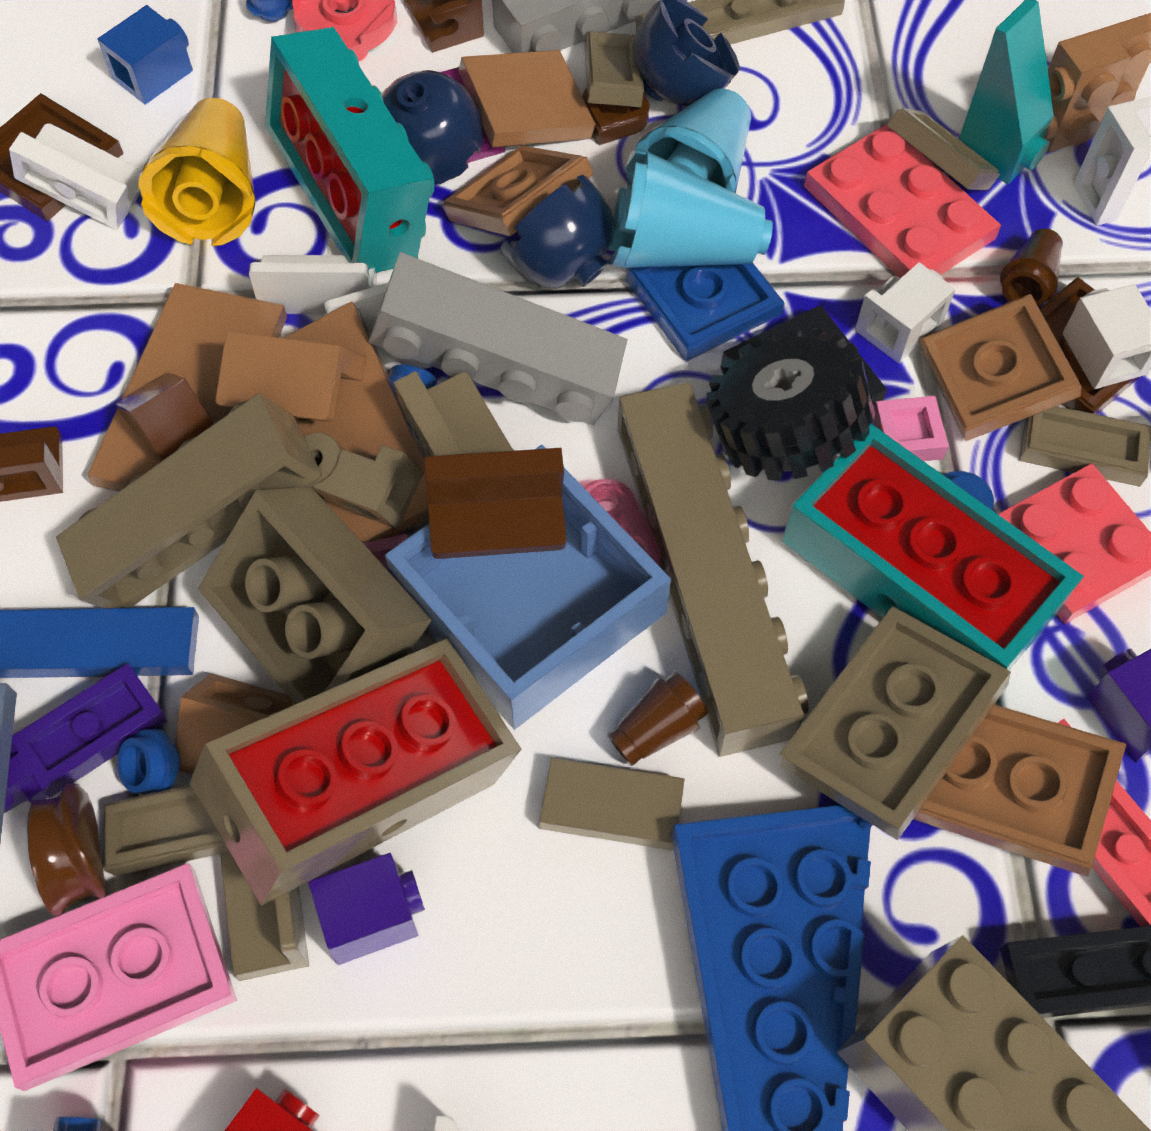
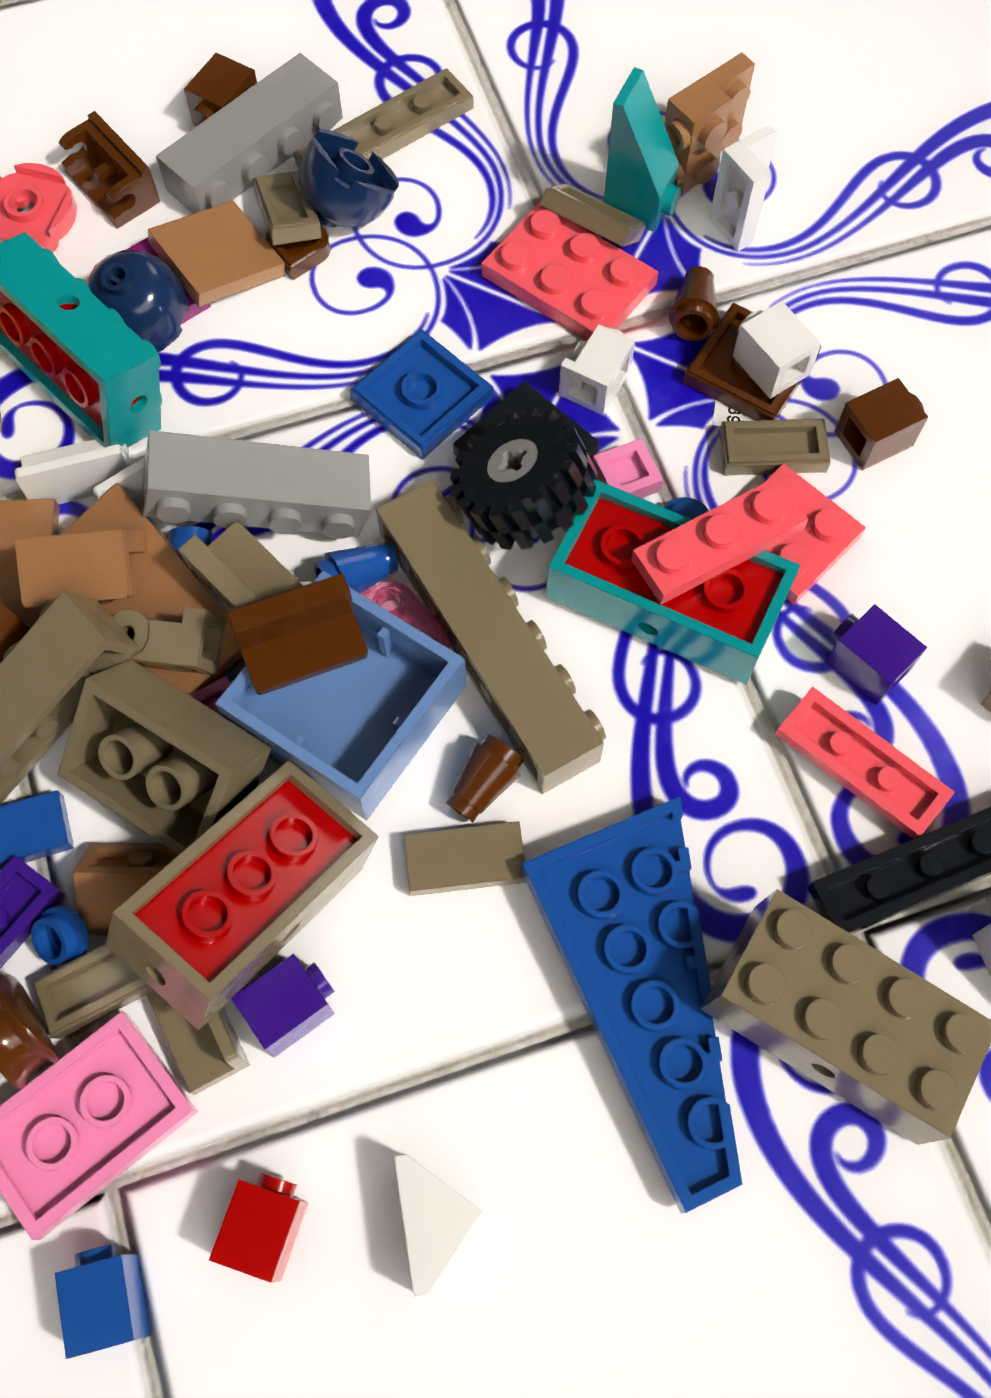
camera: 15 degrees left, 5 degrees up
medium nougat tile [442,145,594,236] -> none
dark blue cylinder [500,175,615,288] -> none
medium azure cone [609,149,773,268] -> none
medium azure cone [627,88,751,193] -> none
dark tan plate [779,606,1011,840] -> none
medium nougat tile [913,704,1126,877] -> none
medium nougat tile [919,294,1081,441] -> none
none -> blue cone [314,542,399,594]
none -> coral plate [631,476,808,605]

